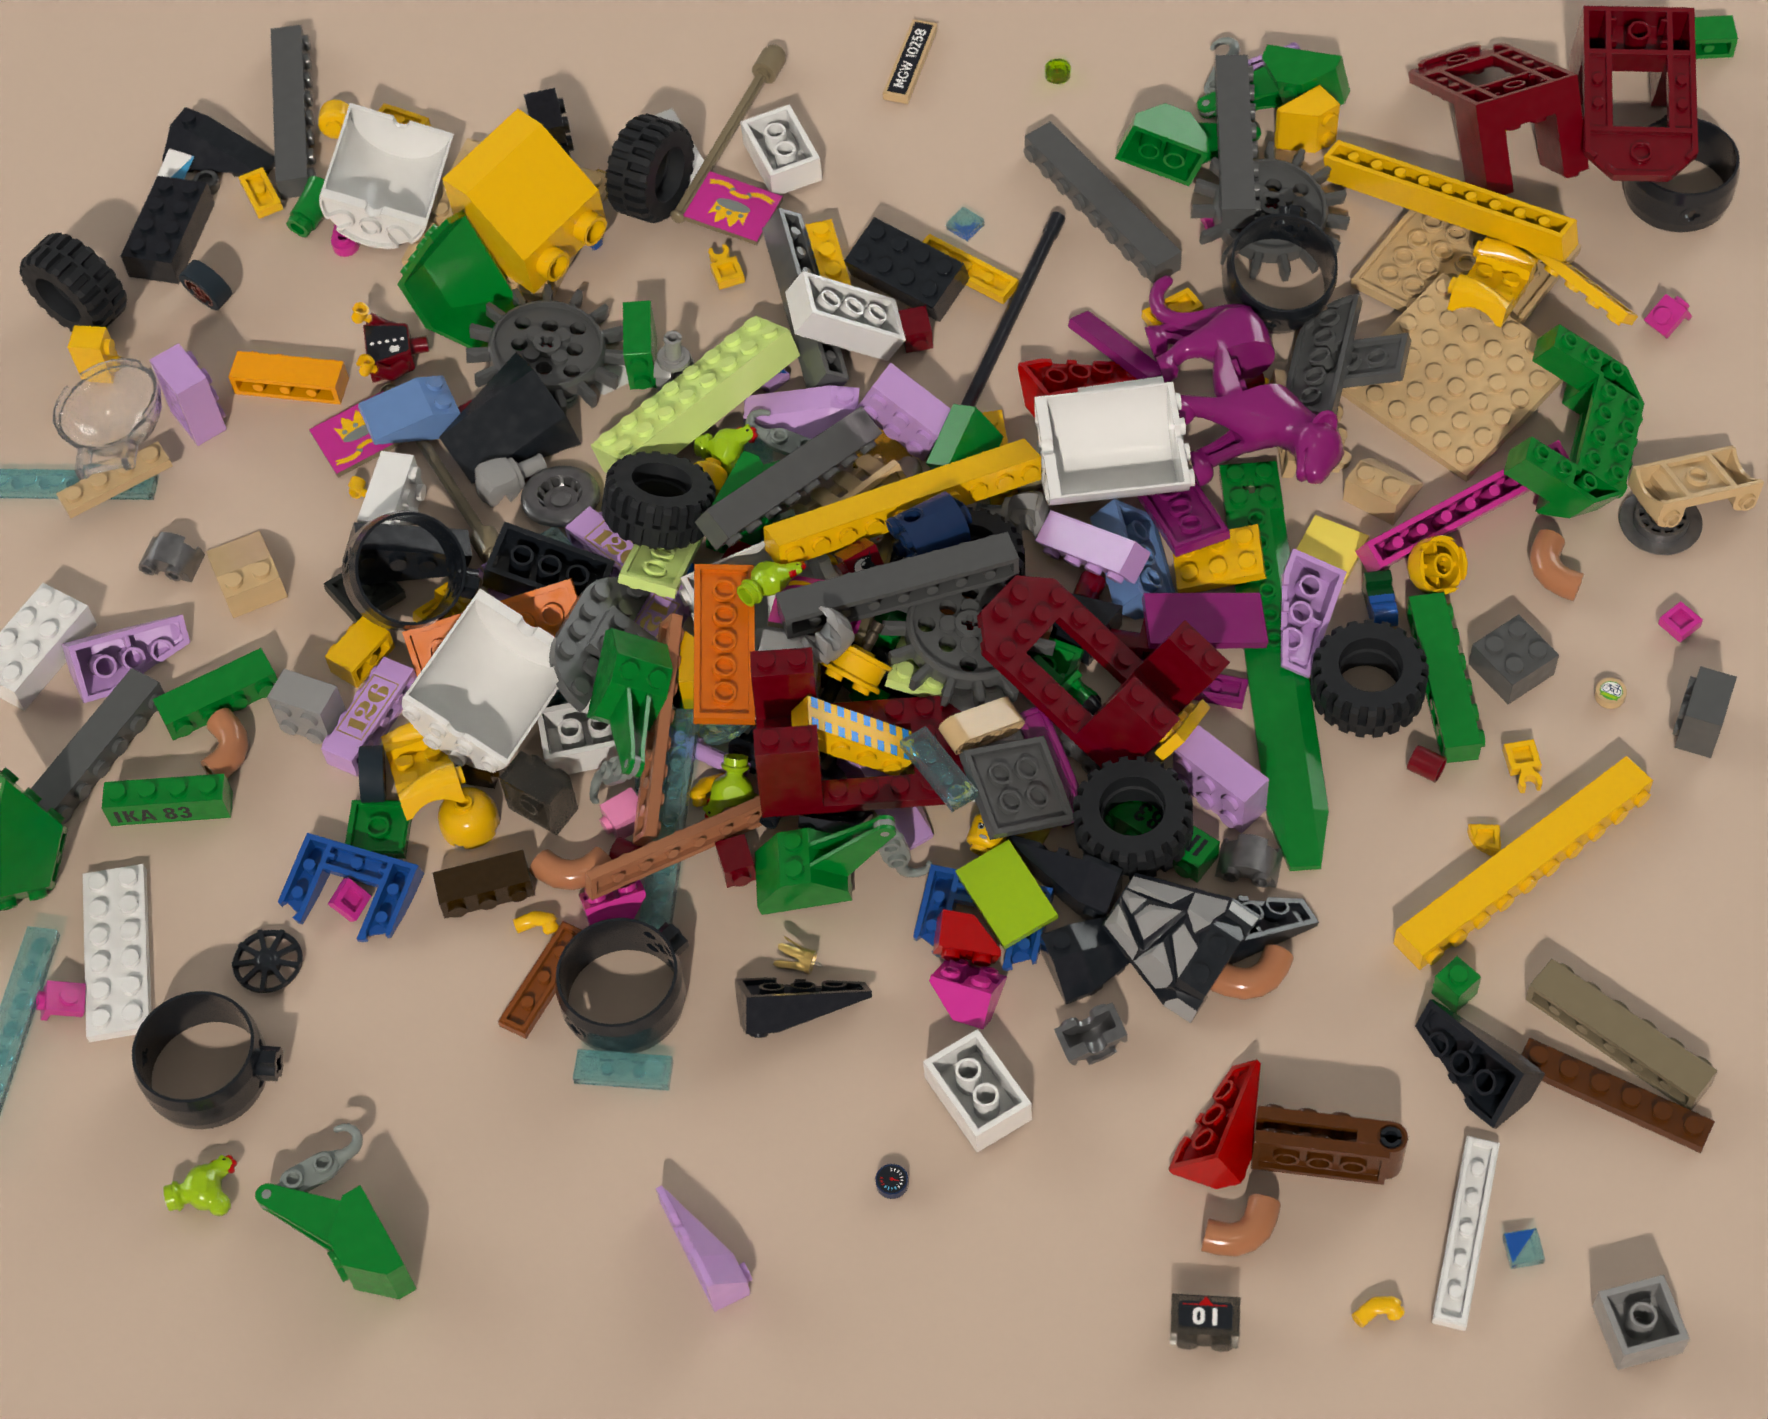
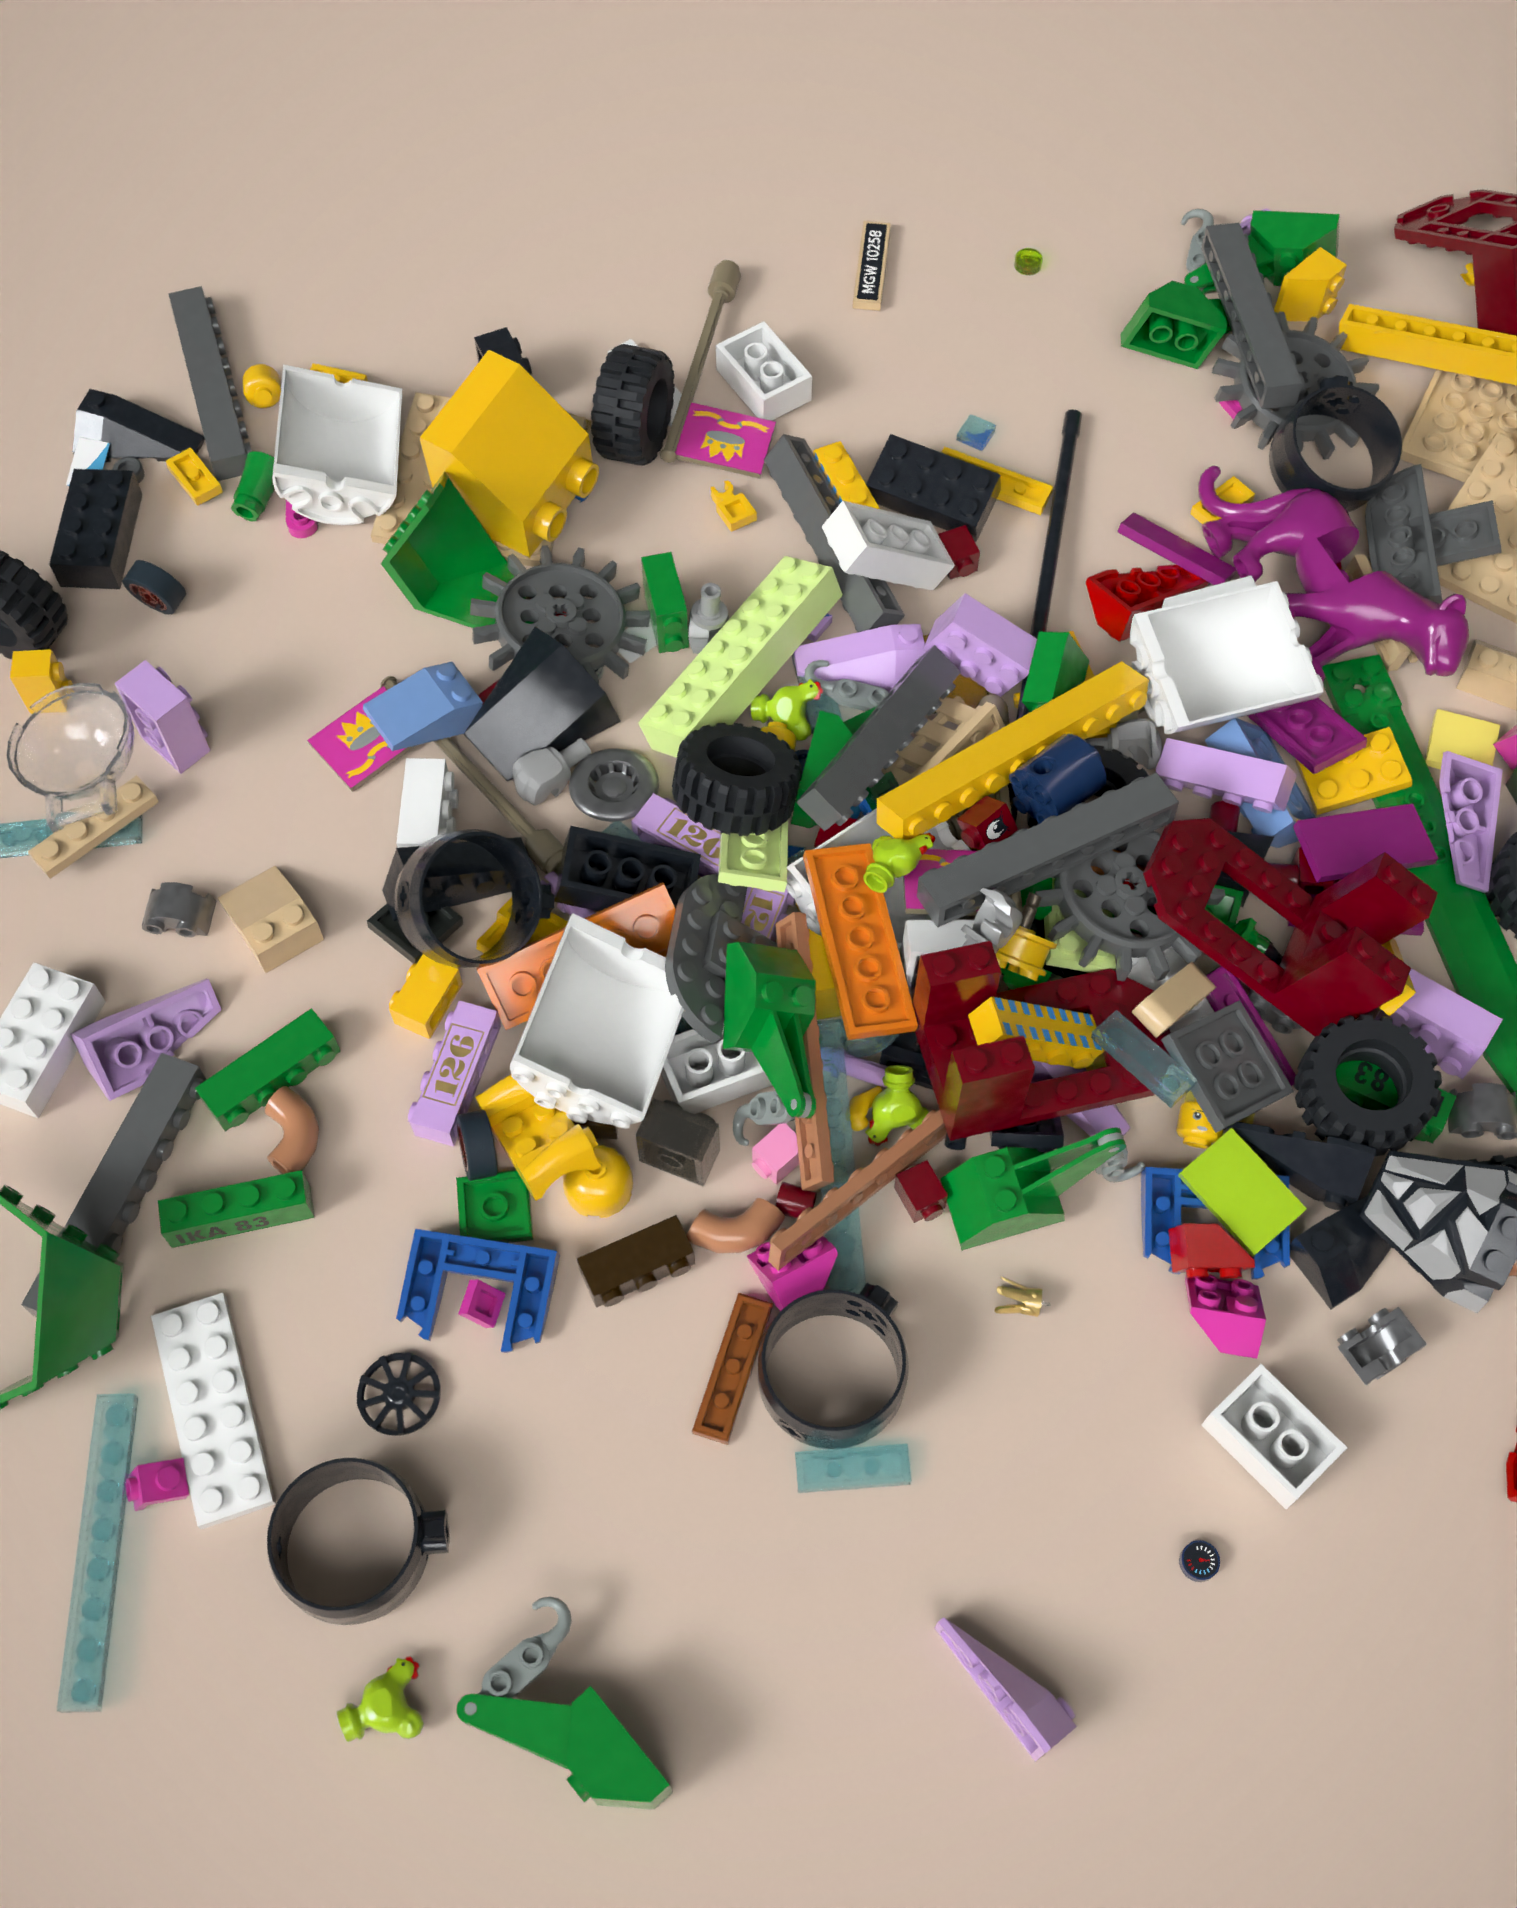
camera: 15 degrees left, 5 degrees up
light orange brick [228,351,349,405] -> none
light grey brick [267,669,346,744] -> none
yellow hand [348,476,367,499] -> none
torso [351,302,430,383] -> none
yellow arm [512,910,559,935] -> none
black wedge [735,977,872,1038] -> none
dark grey brick [1024,121,1182,284] -> none

